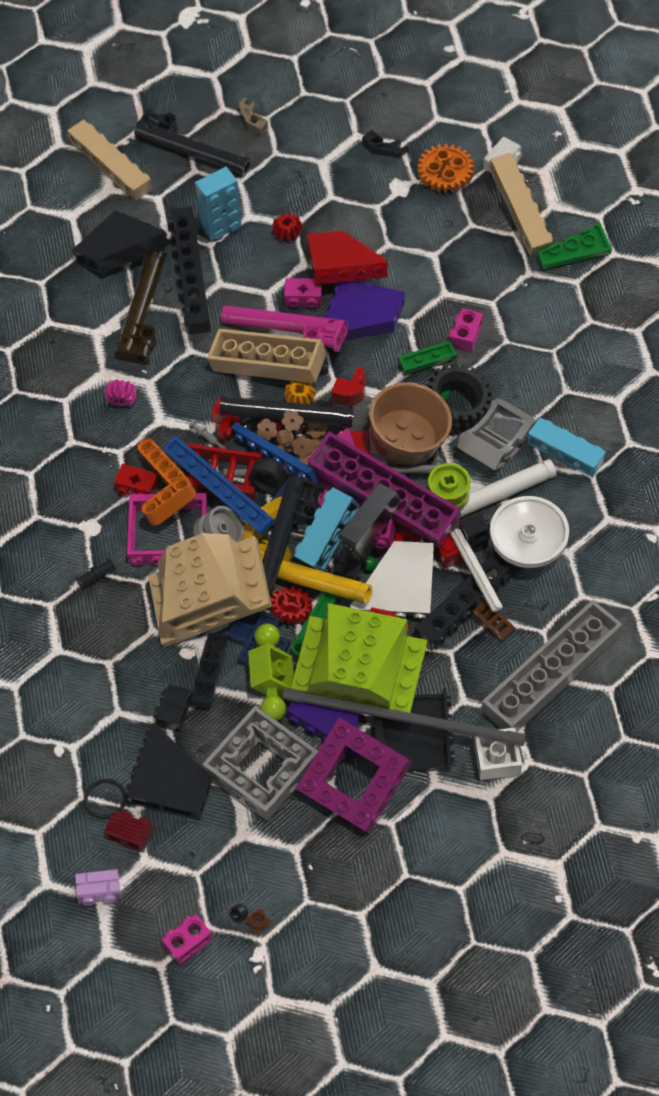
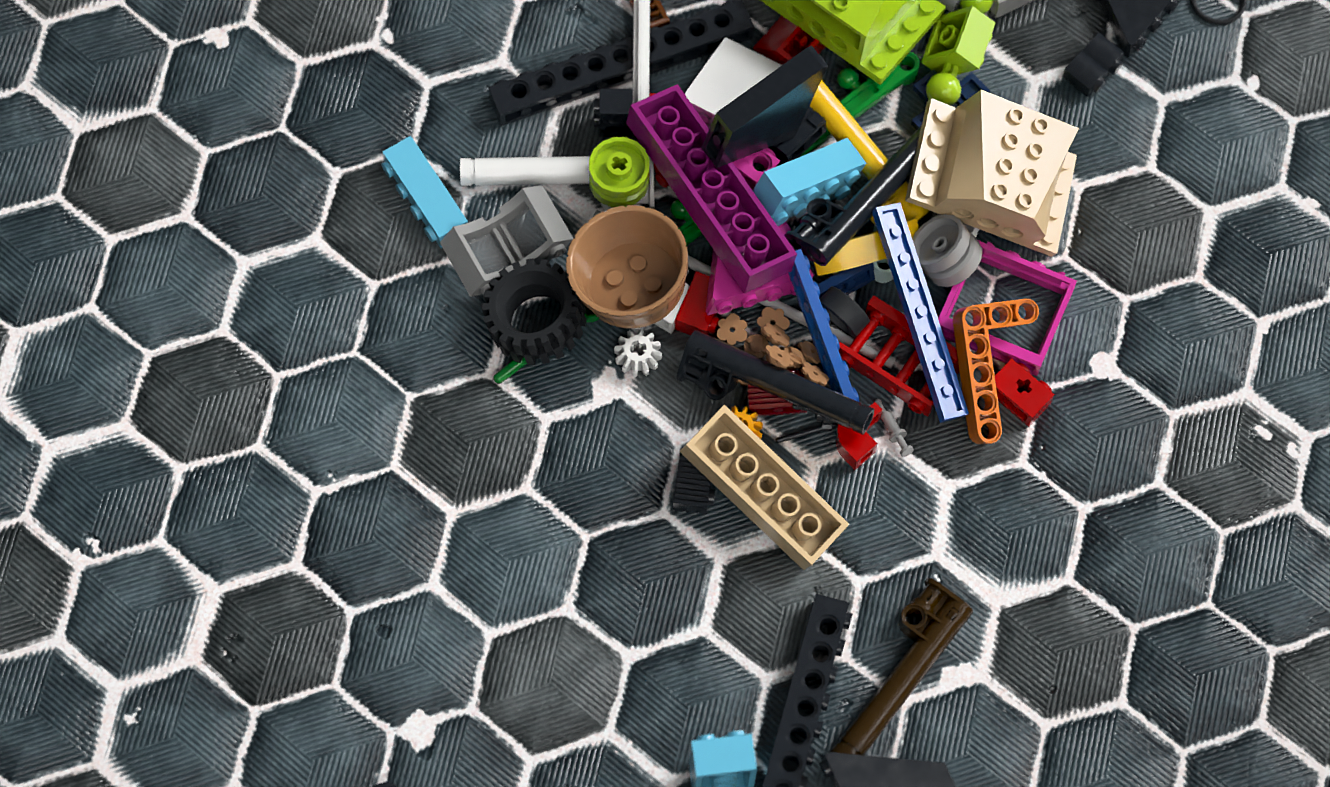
camera: 160 degrees left, 10 degrees up
black pin [76,559,116,589] -> none
dark pink gear [105,379,137,407] -> none
black slope [191,633,228,709] -> none
dark pink piece [221,305,348,352] -> none
red gear [270,586,313,625] -> none
red gear [272,212,302,243] -> none
dark pink brick [284,278,322,308] -> none
red slope [307,230,388,285] -> none
dark purple slope [324,281,405,341] -> none
red brick [331,366,367,406] -> none
green plate [398,341,457,375] -> none
orange gear [417,143,475,193] -> none
dark pink brick [448,308,483,353] -> none
white brick [483,137,522,173] -> none
tan brick [489,153,553,256] -> none
white dish [490,496,569,568] -> none
green wing [537,222,612,270] -> none

